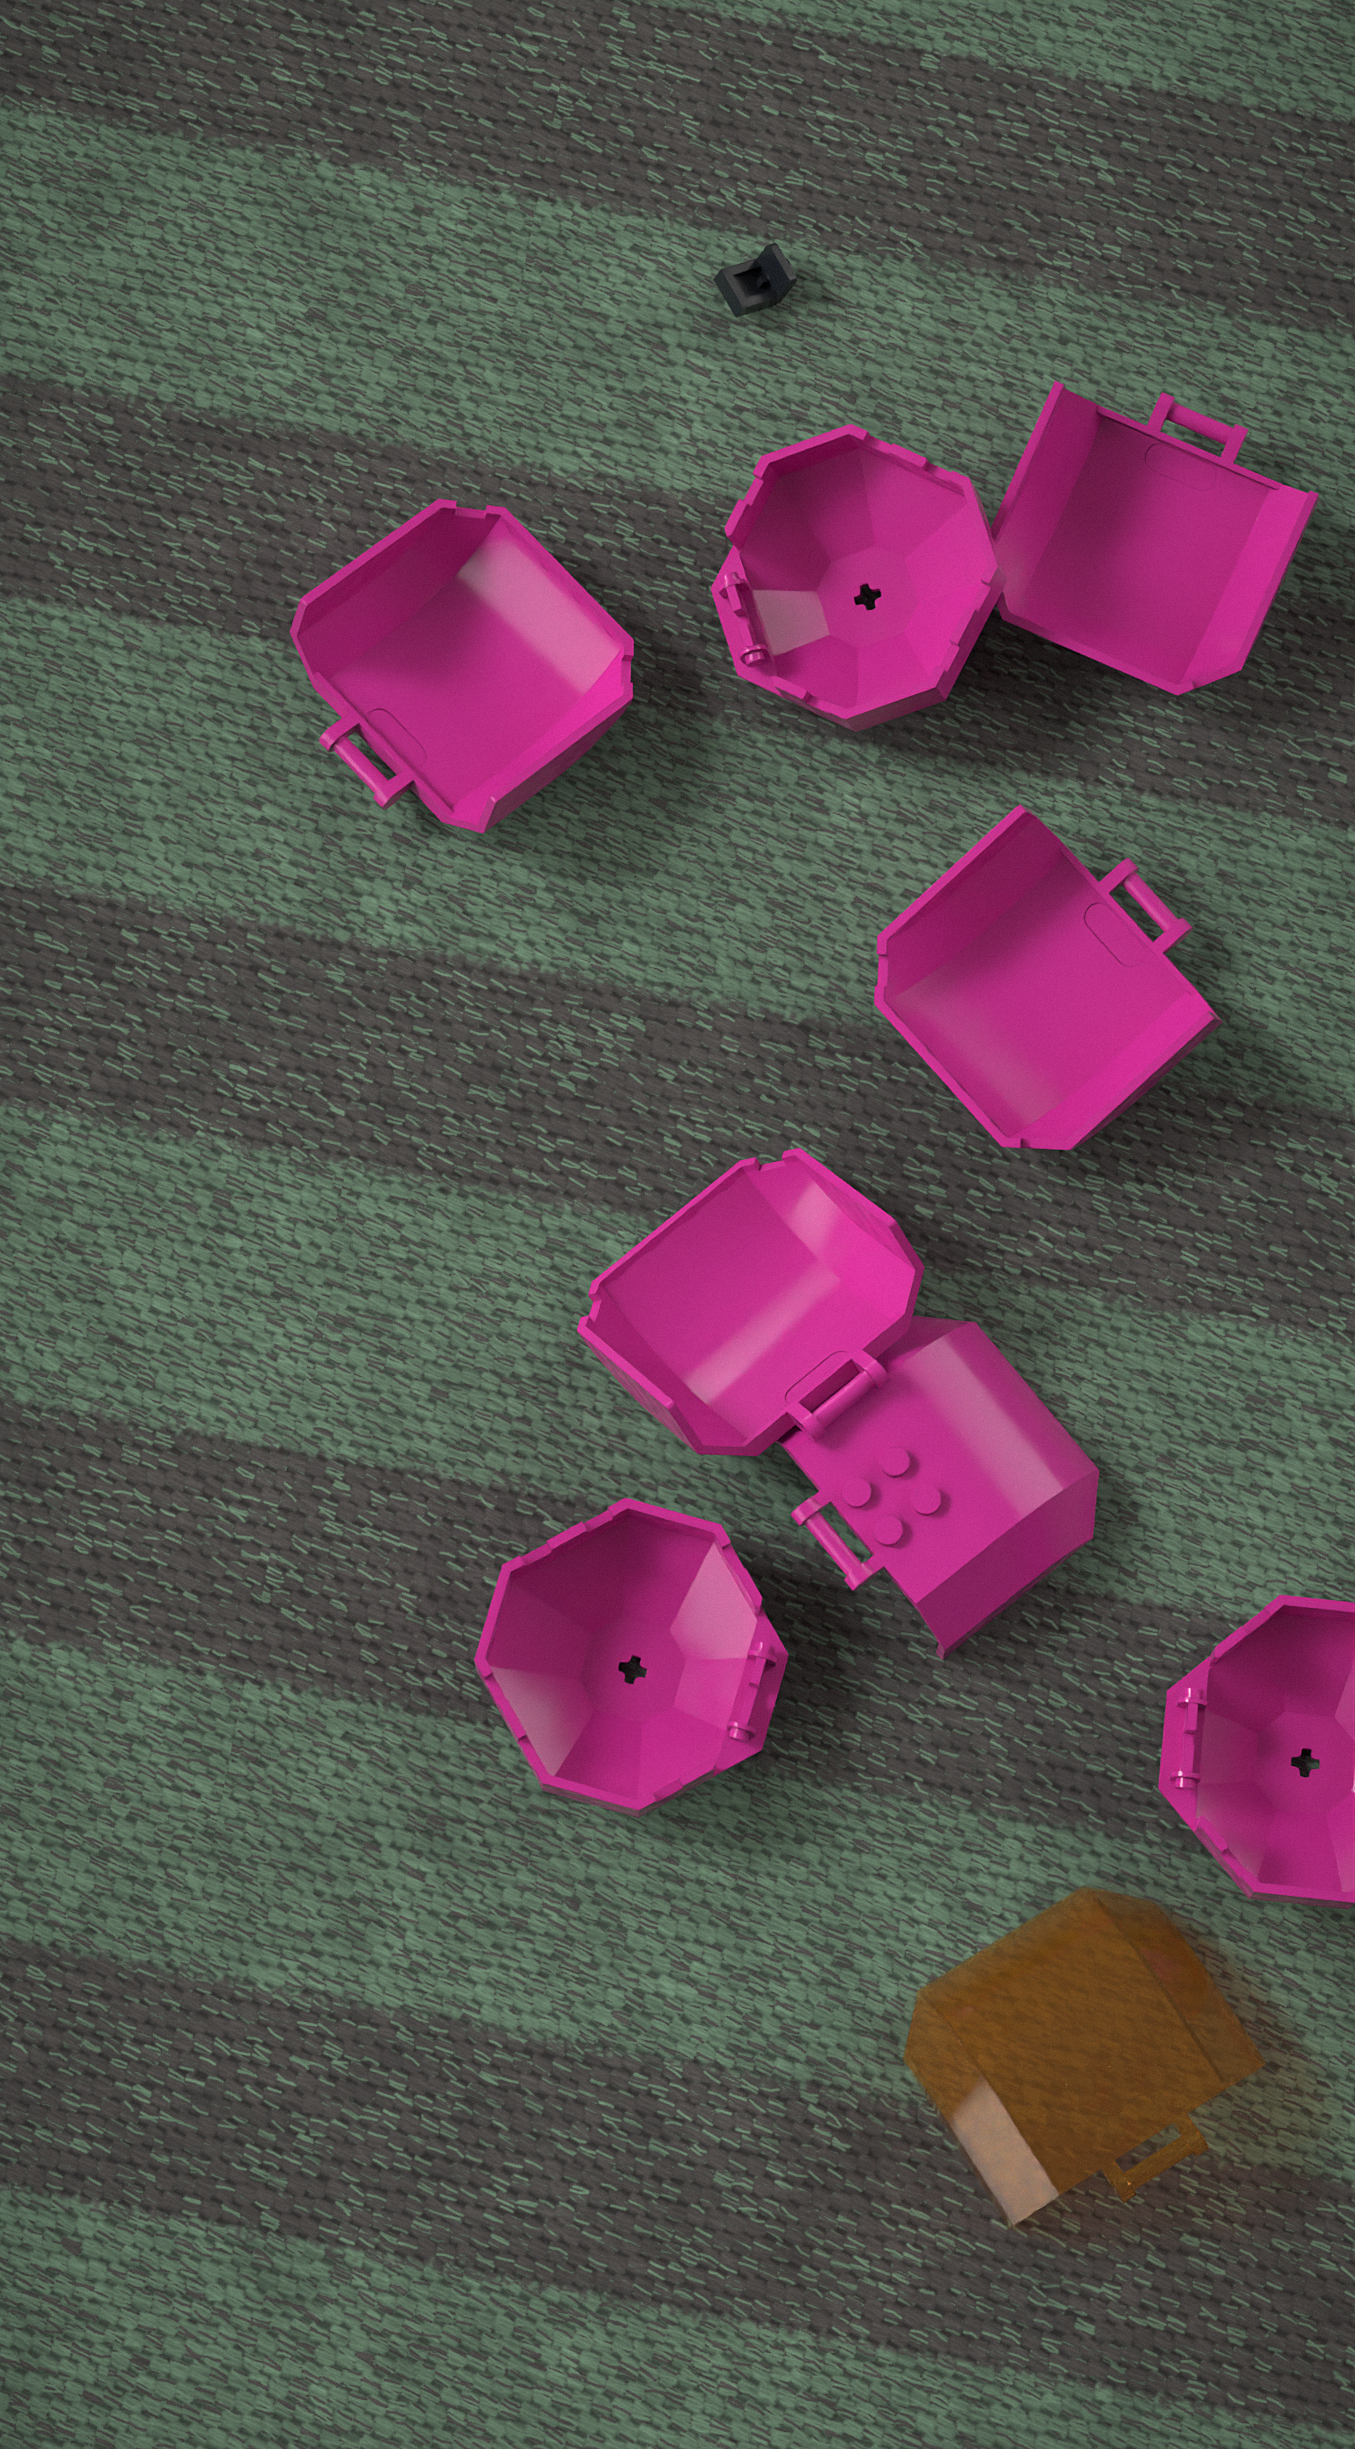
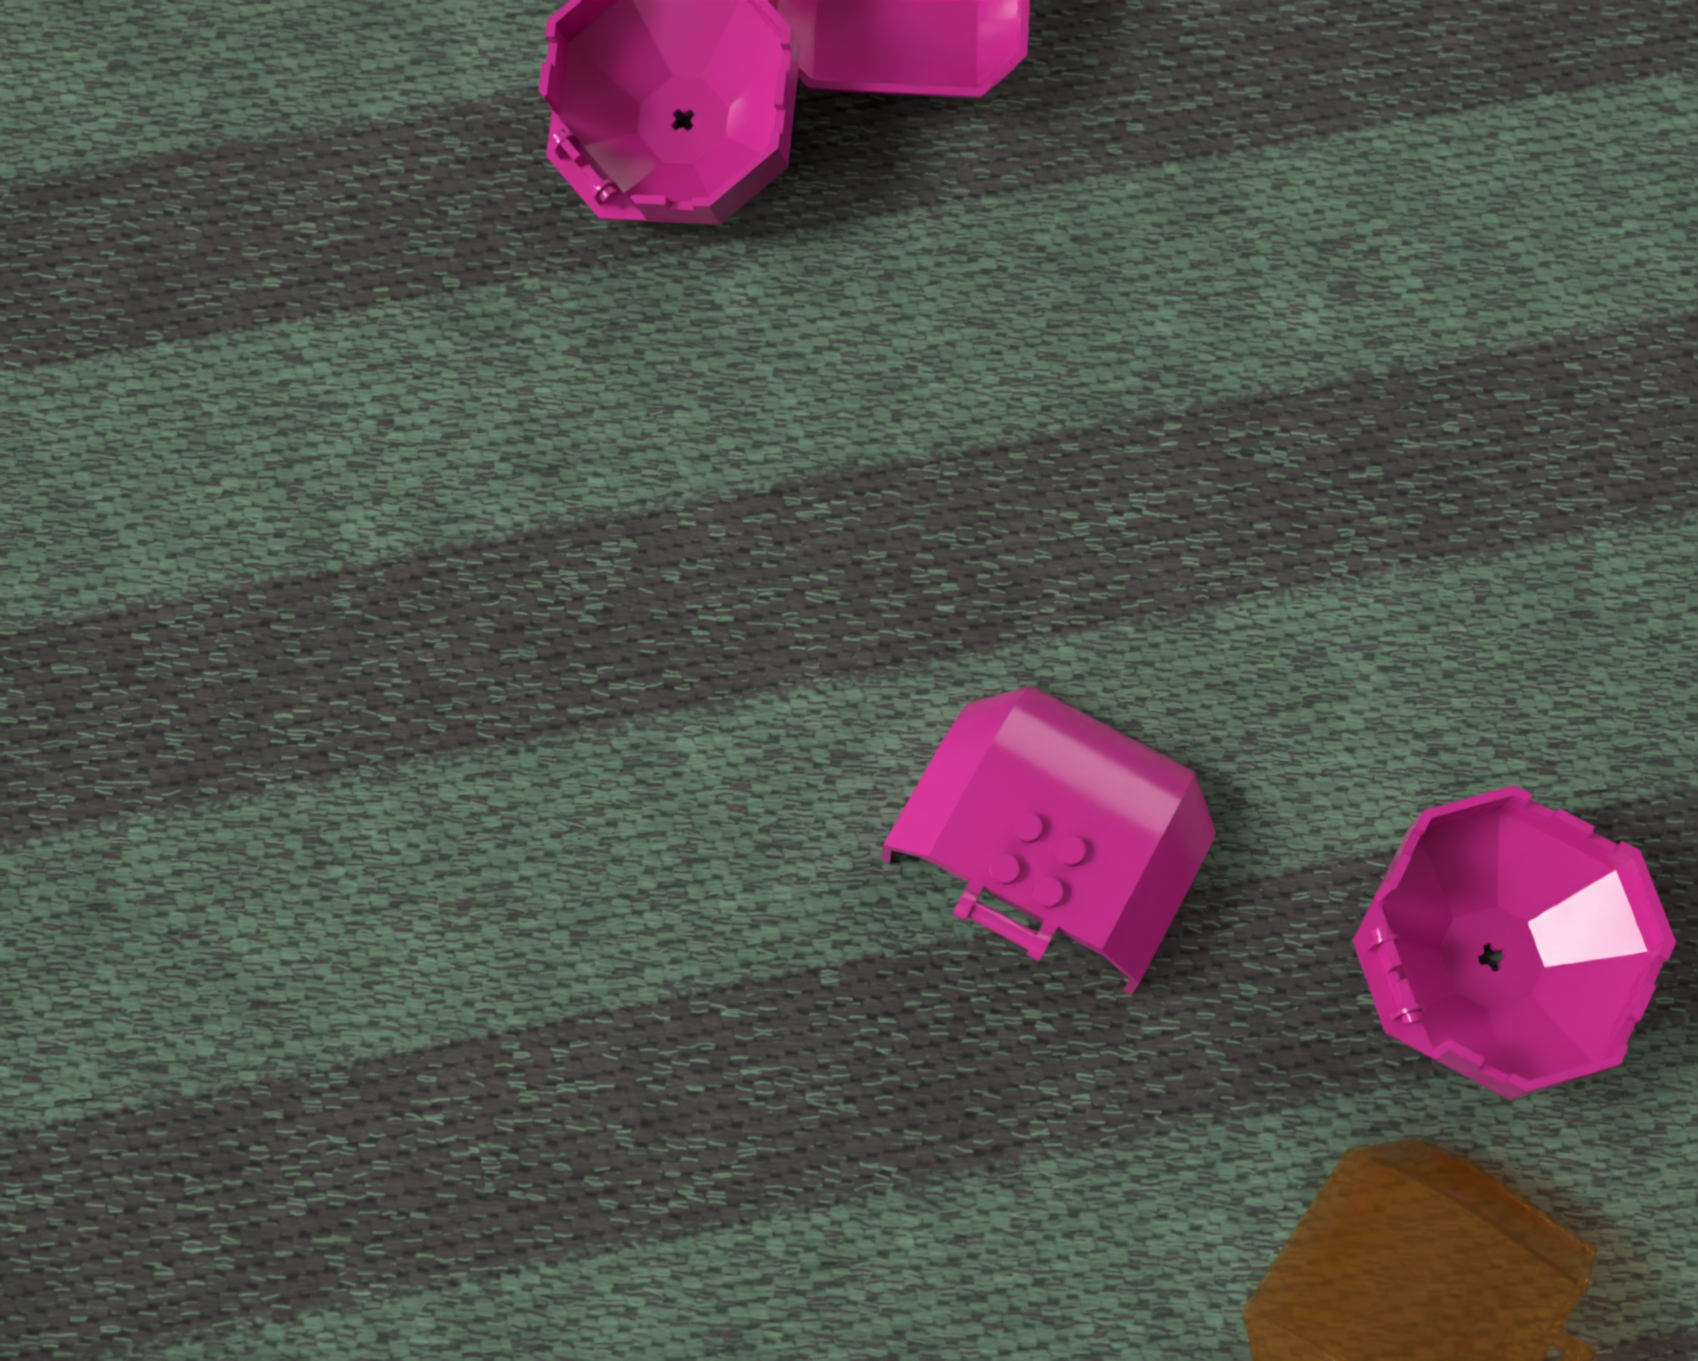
camera: 25 degrees left, 5 degrees down
dark pink windscreen [290,499,634,834] -> none
dark pink windscreen [474,1498,789,1818] -> none
dark pink windscreen [577,1148,925,1456] -> none
dark pink windscreen [874,804,1222,1150] -> none

